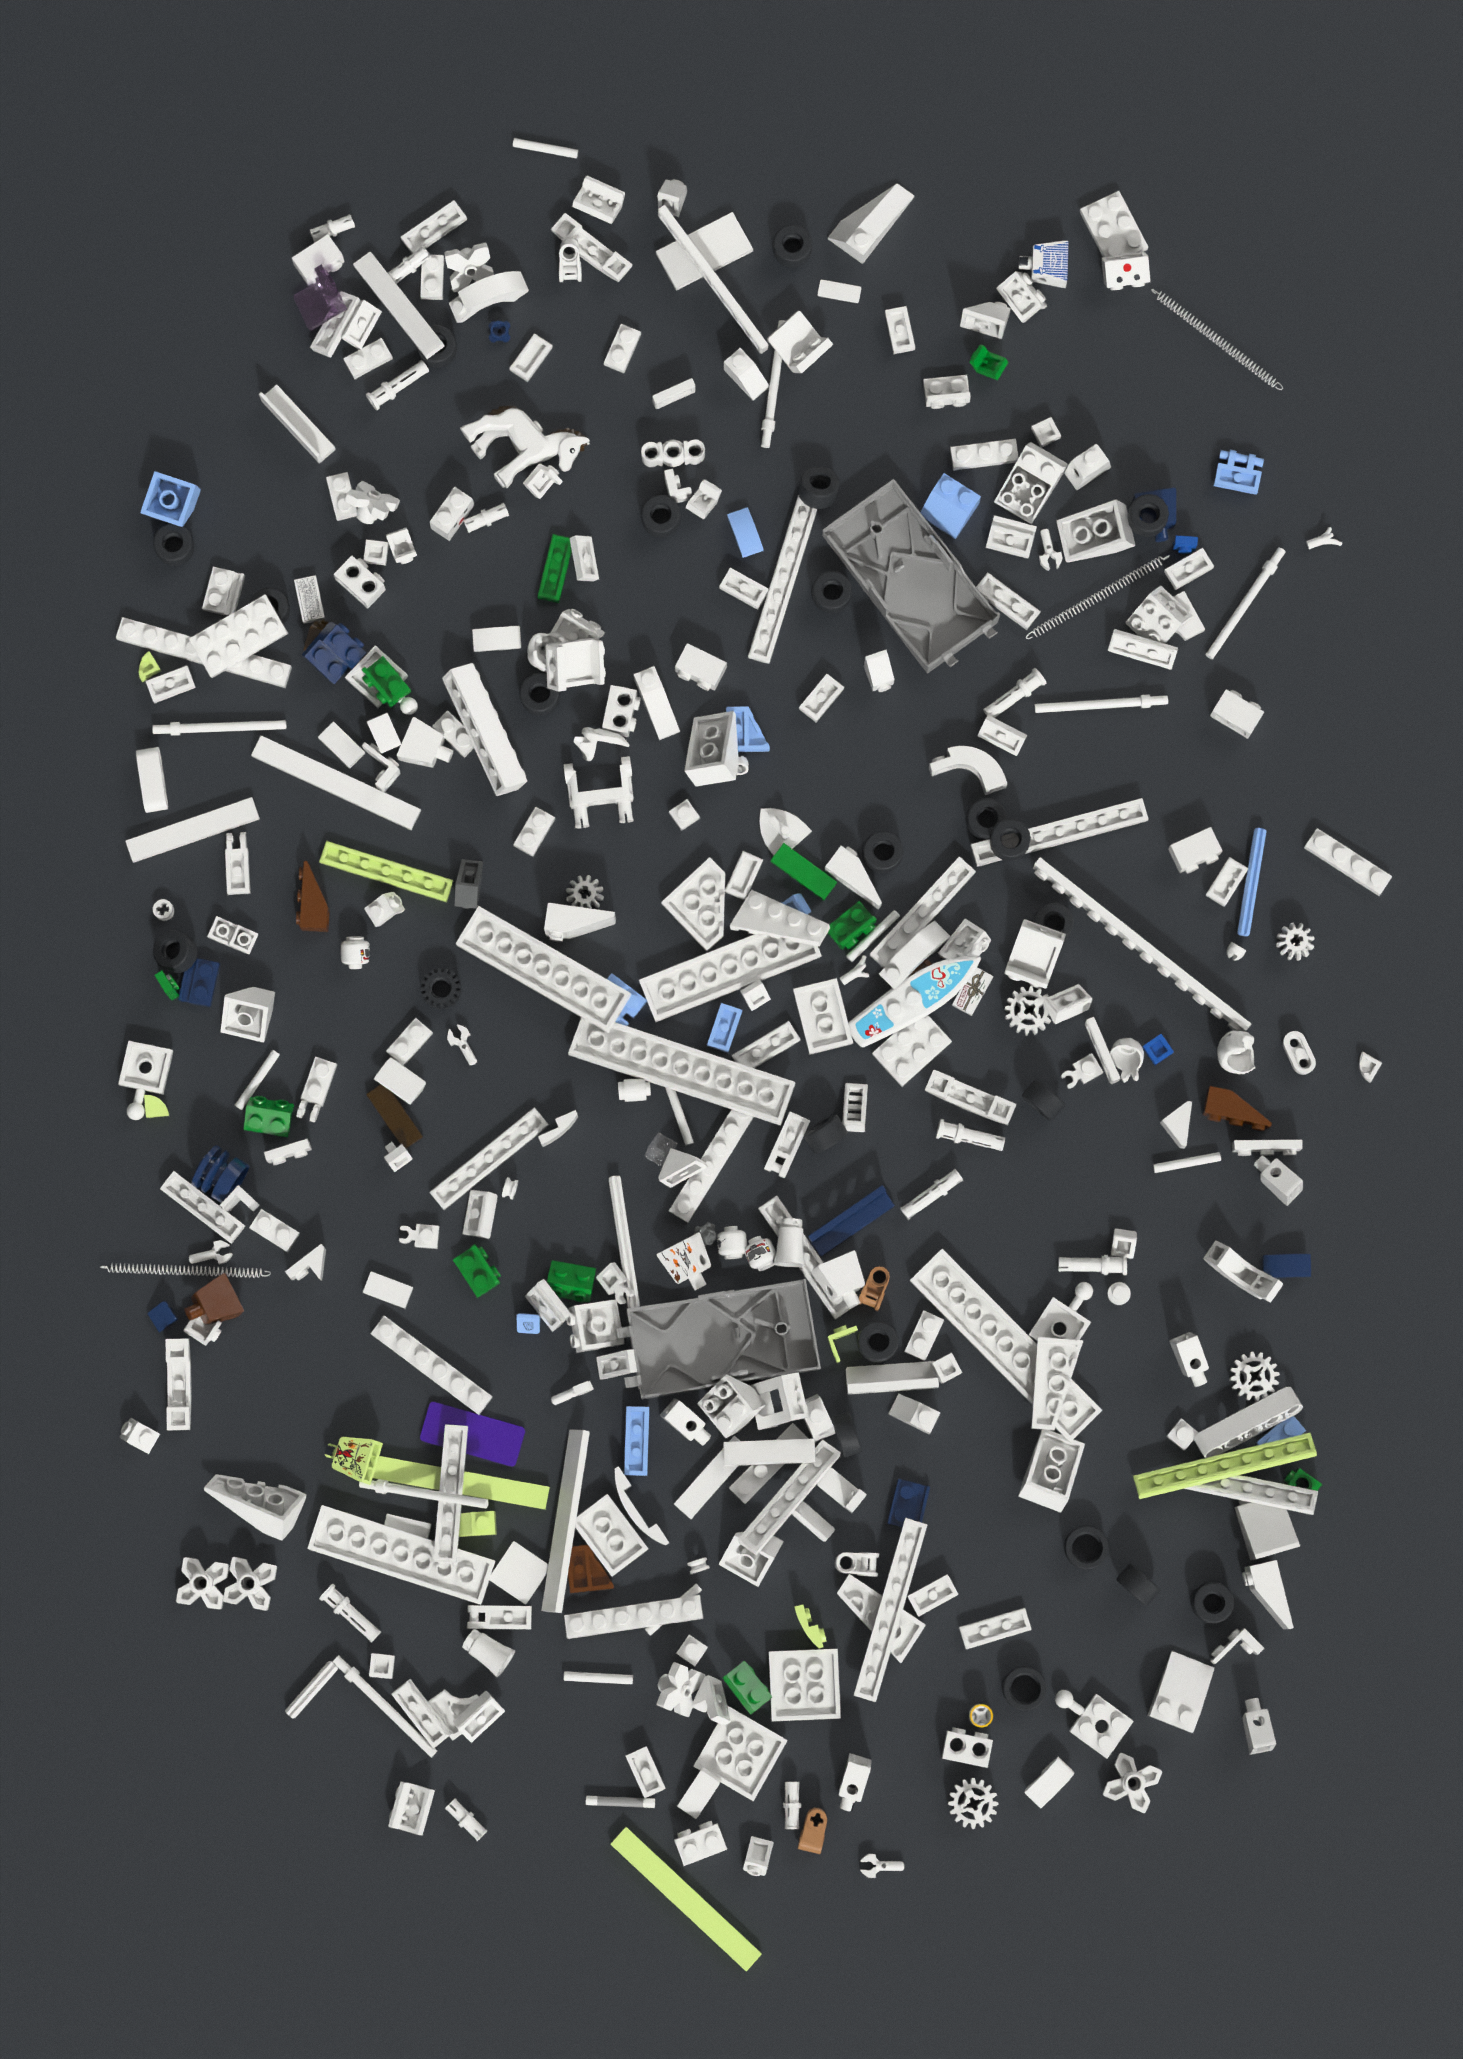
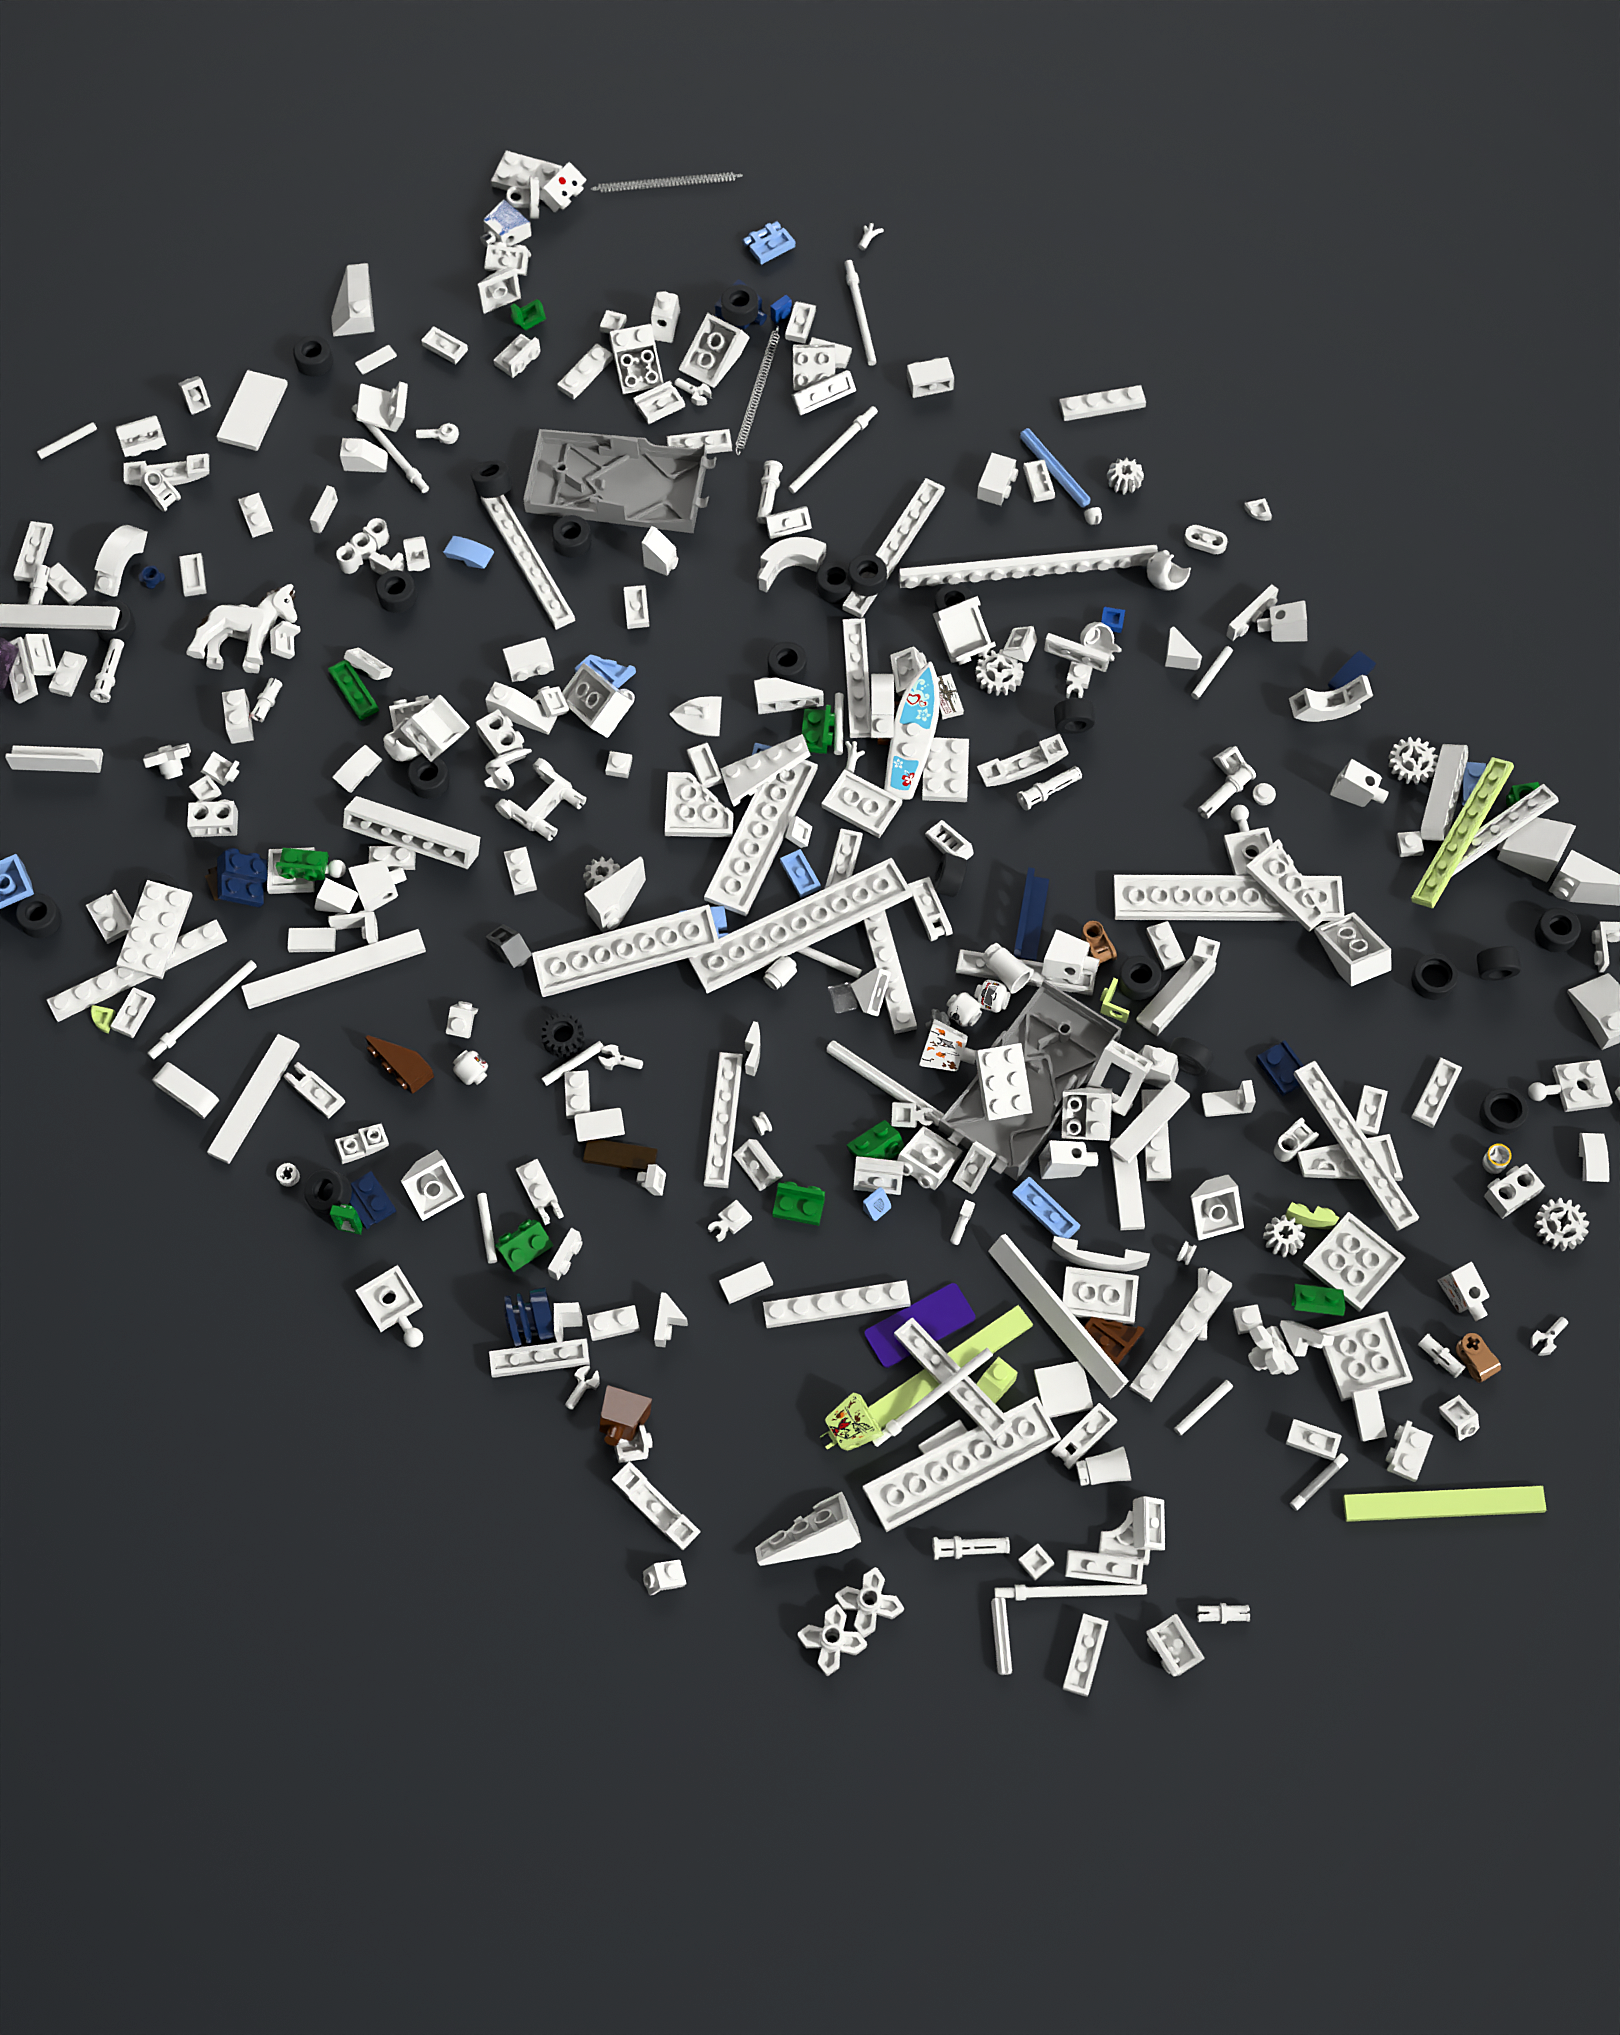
camera: 45 degrees left, 15 degrees down
white piece [100,1263,271,1278] -> none
yellowish green tile [144,1095,169,1118] -> none
dark blue slope [147,1300,178,1333] -> none
white tile [294,575,325,624] -> none
yellowish green tile [319,841,454,902] -> none
white plate [326,472,357,521] -> none
white plant [444,243,494,292] -> none
white tile [658,205,768,354] -> none
white plate [719,568,769,610] -> none
white plate [738,1440,840,1555] -> none
green tile [770,843,837,901] -> none
white slope [792,1501,835,1542] -> none
white slope [889,1394,940,1434] -> none
white pin [900,1169,963,1220] -> none
light blue slope [920,473,981,539] -> none
reddish brown slope [1202,1086,1272,1131] -> none
none -> white plate [416,423,459,444]
none -> white tile [506,176,539,219]
none -> white bracket [532,686,569,718]
none -> white bar [541,1041,604,1086]
none -> white plate [974,1043,1032,1121]
none -> white plate [1063,1614,1108,1697]
none -> white gear [1263,1215,1305,1257]

